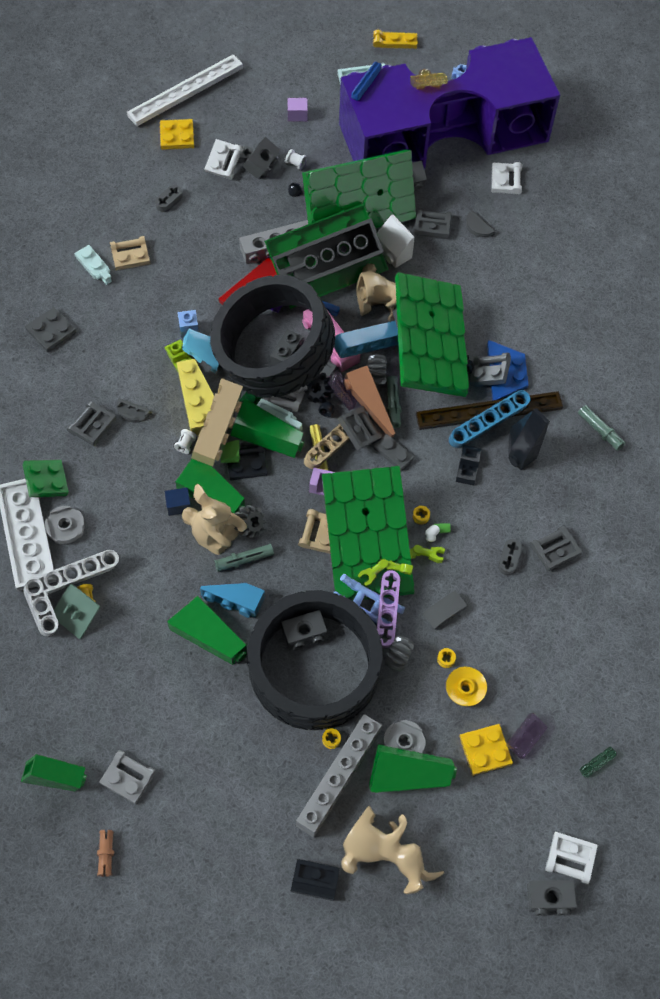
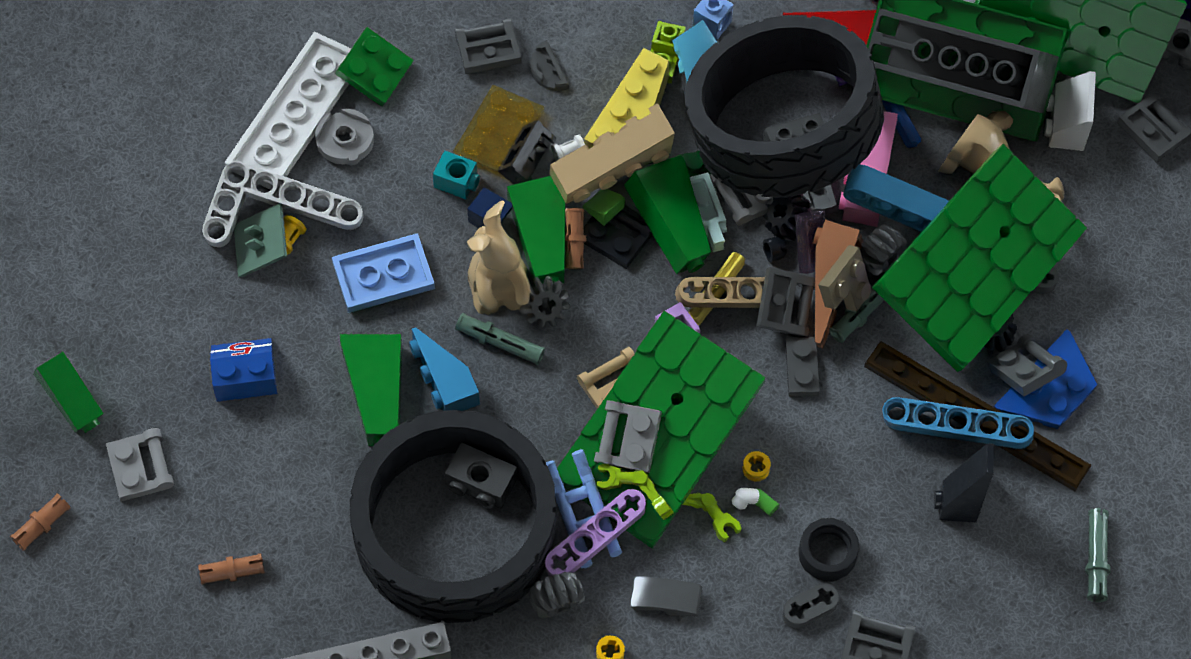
camera: 45 degrees right, 0 degrees up
yellow bush [322,728,341,749] -> none
black slope [456,445,482,486] -> none
none -> nougat pin [198,553,265,585]
none -> blue slope [210,338,278,402]
none -> light blue plate [332,233,435,313]
none -> teal brick [433,150,480,199]
none -> clear yellow plate [453,85,544,179]
none -> black hinge [497,120,556,184]
none -> nougat pin [565,208,586,269]
none -> light grey plate [594,400,662,473]
none -> black tyre [798,518,860,581]
none -> dark tan plate [818,245,872,312]

